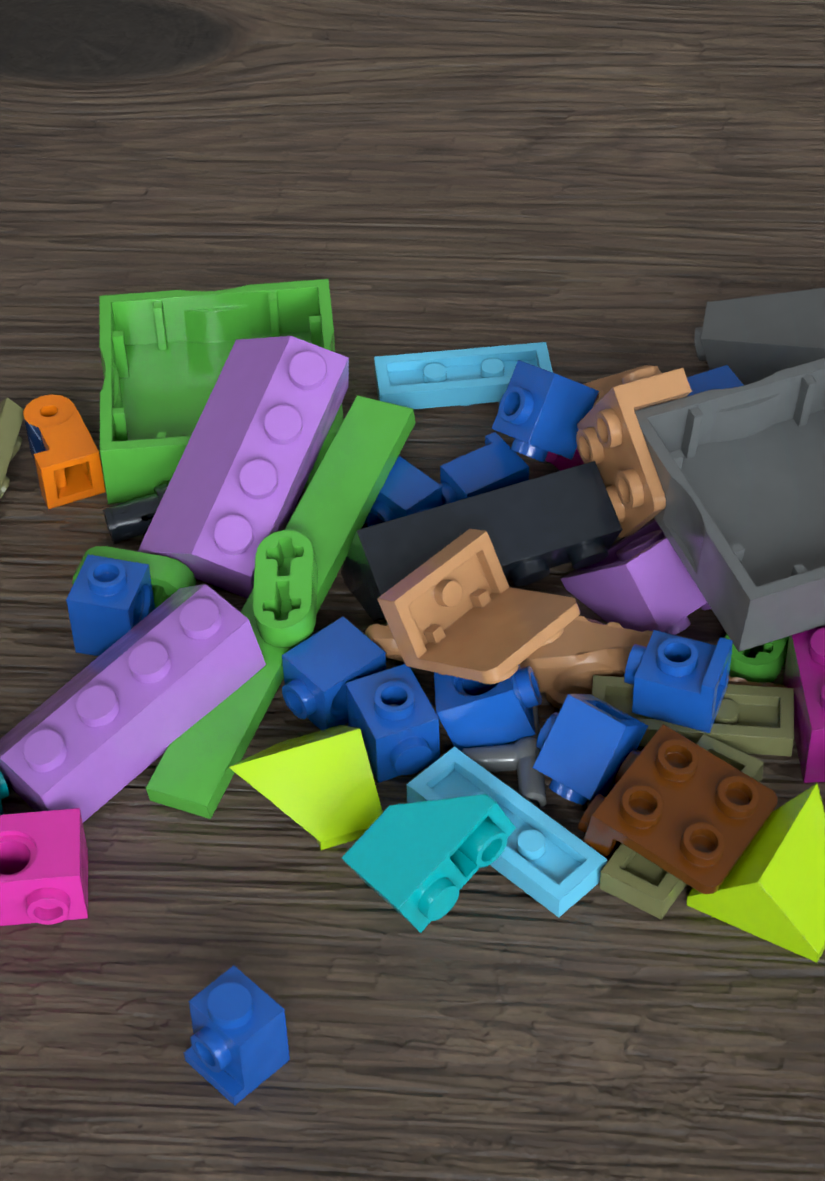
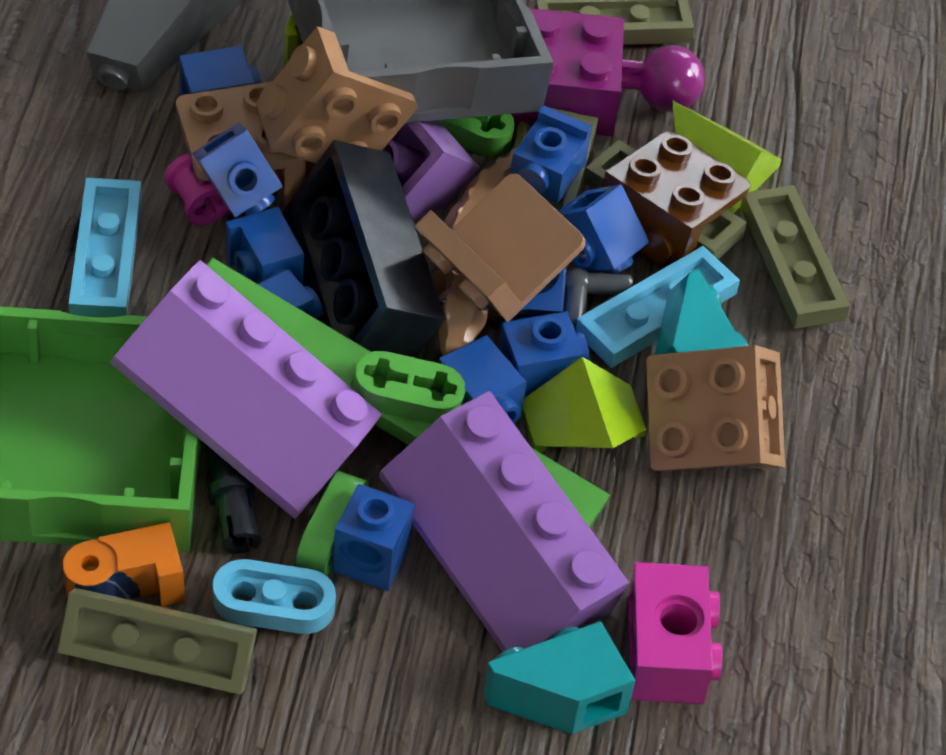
camera: 90 degrees left, 5 degrees up
blue brick [184,965,290,1106] -> none
none -> medium azure plate [213,559,336,634]
none -> medium nougat bracket [646,345,785,472]
none -> olive plate [740,185,850,329]

